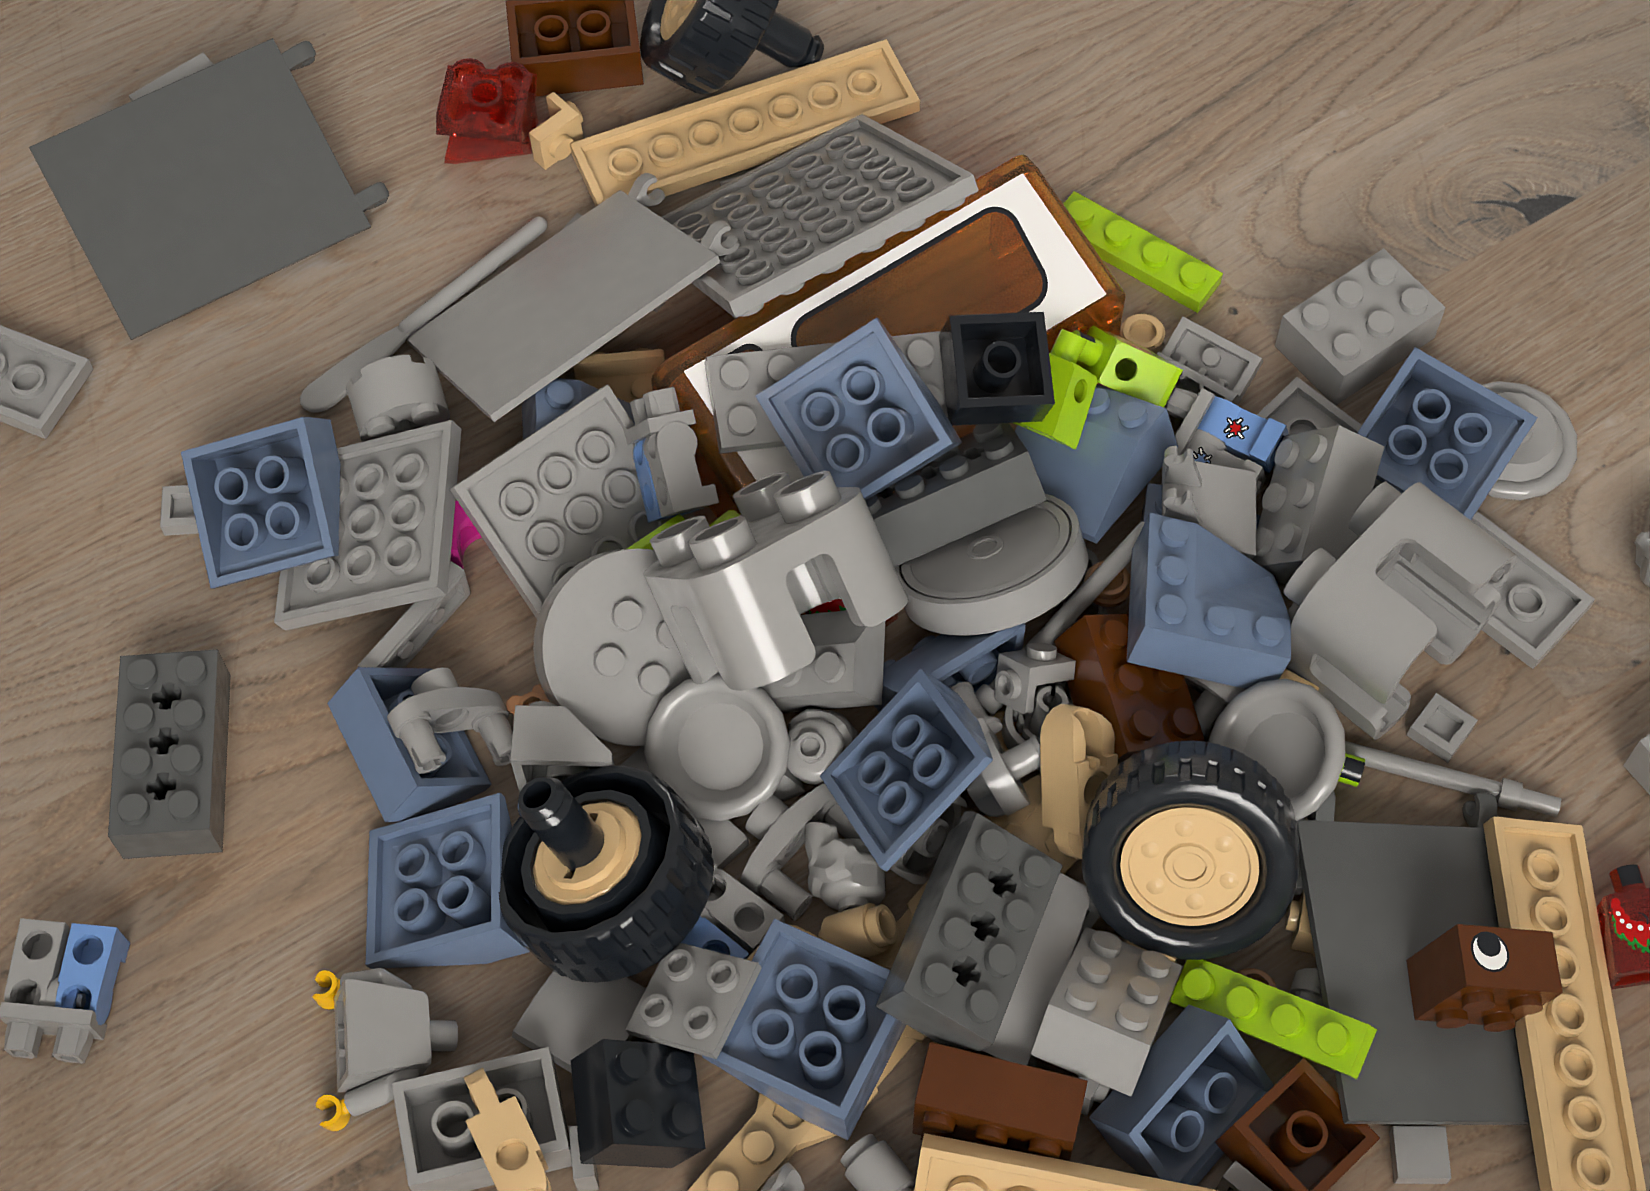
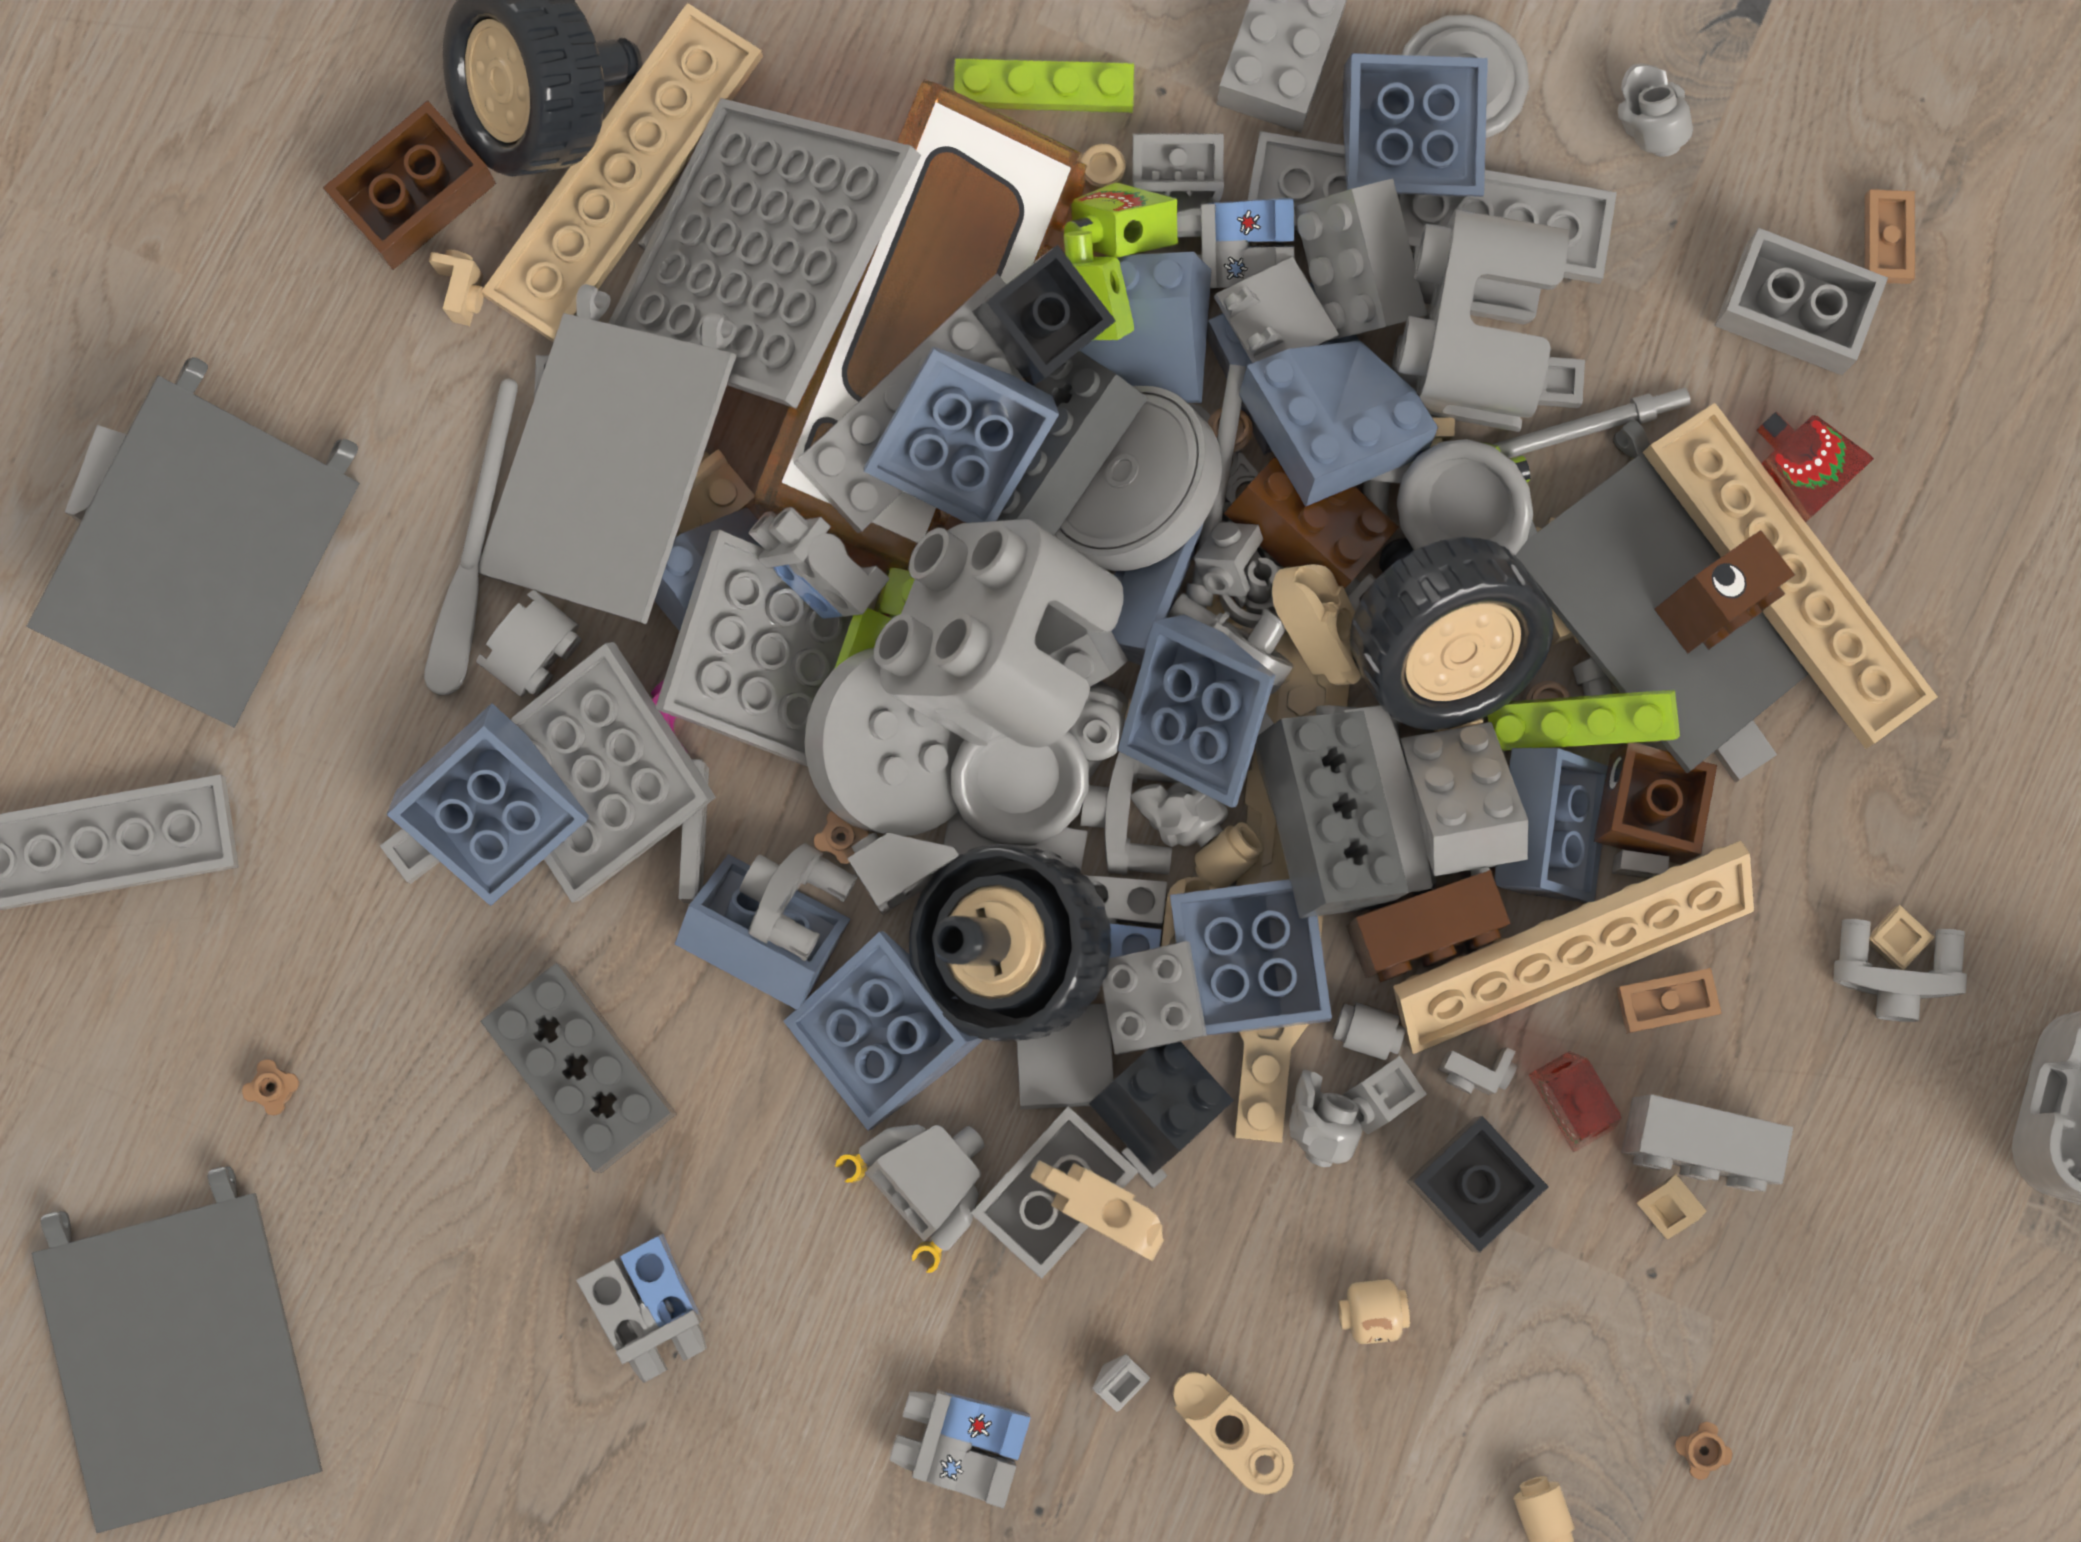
camera: 35 degrees left, 20 degrees up
clear red piece [436,58,538,164] -> none

